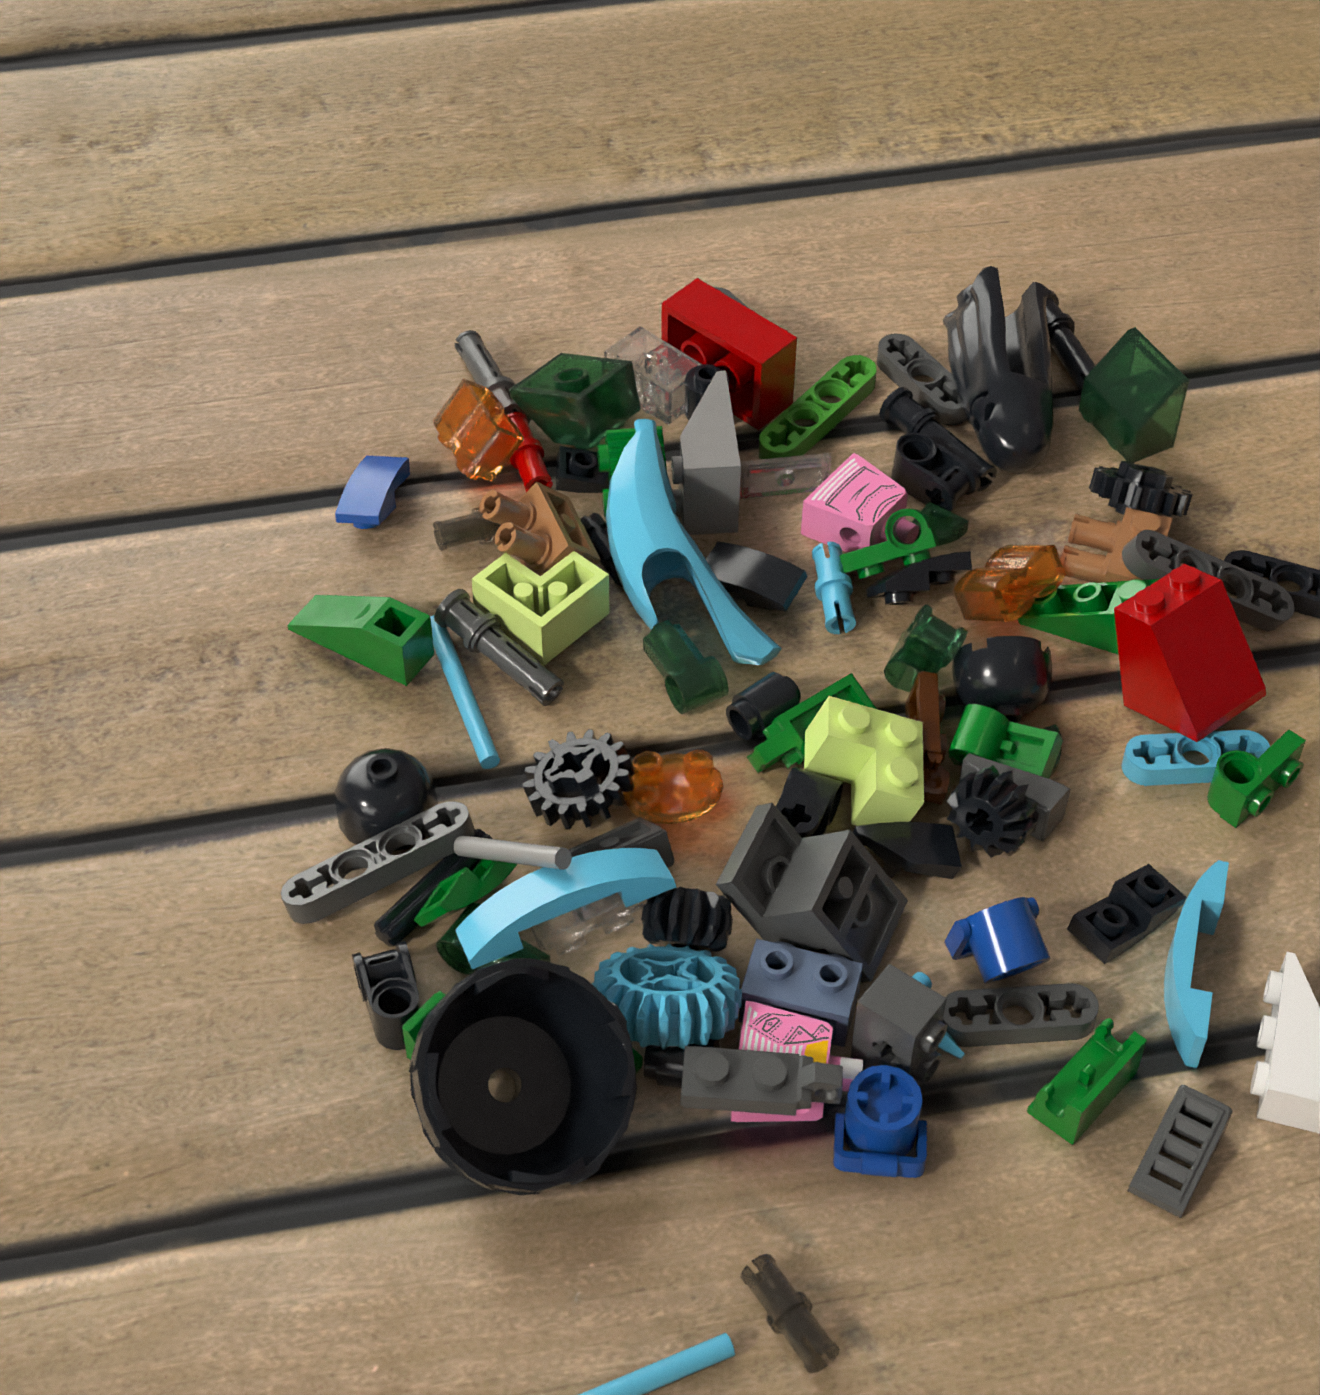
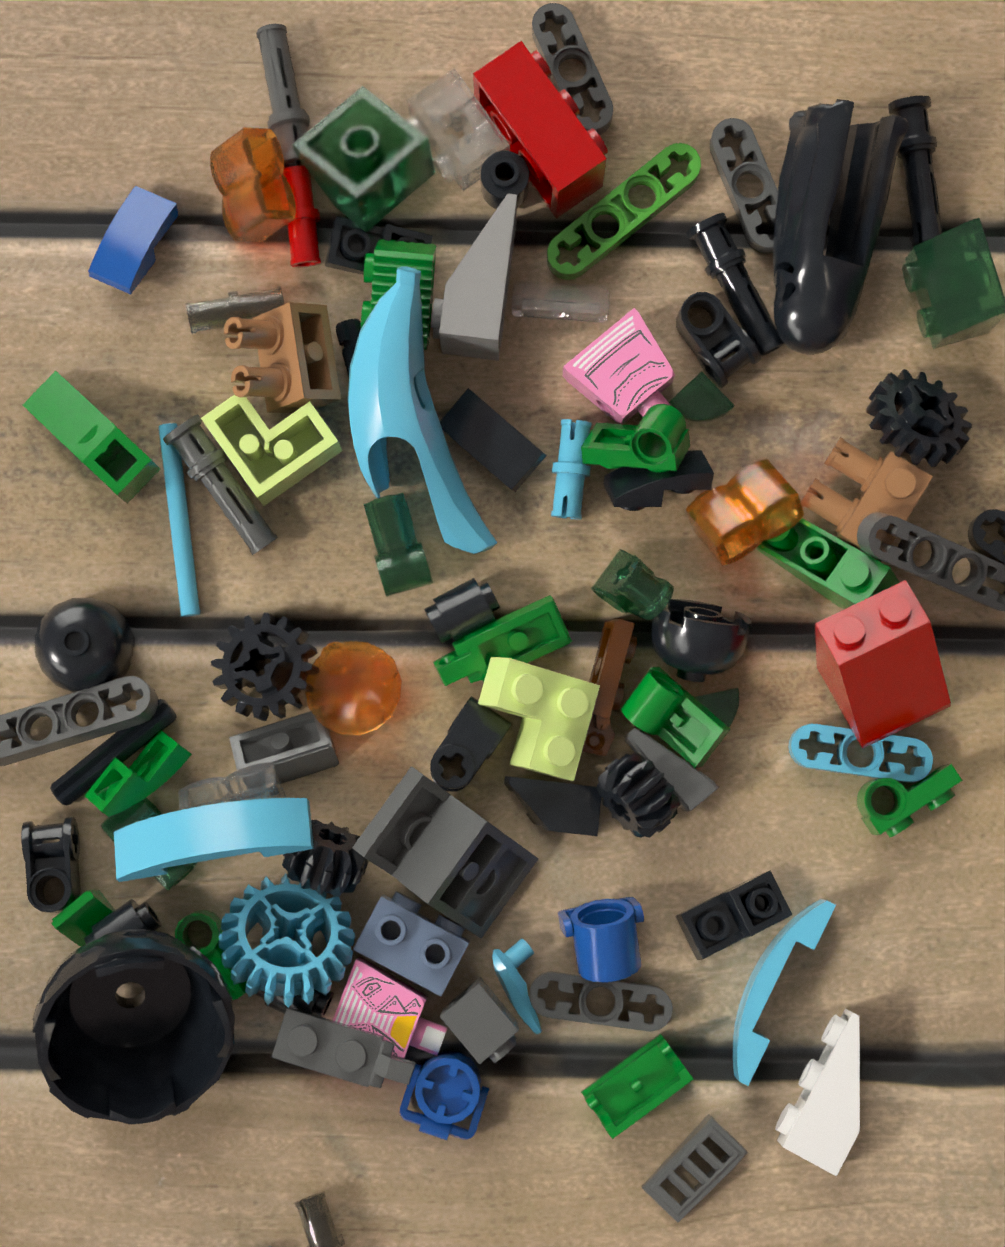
camera: 15 degrees right, 35 degrees up
light grey bar [454,835,572,870] -> none

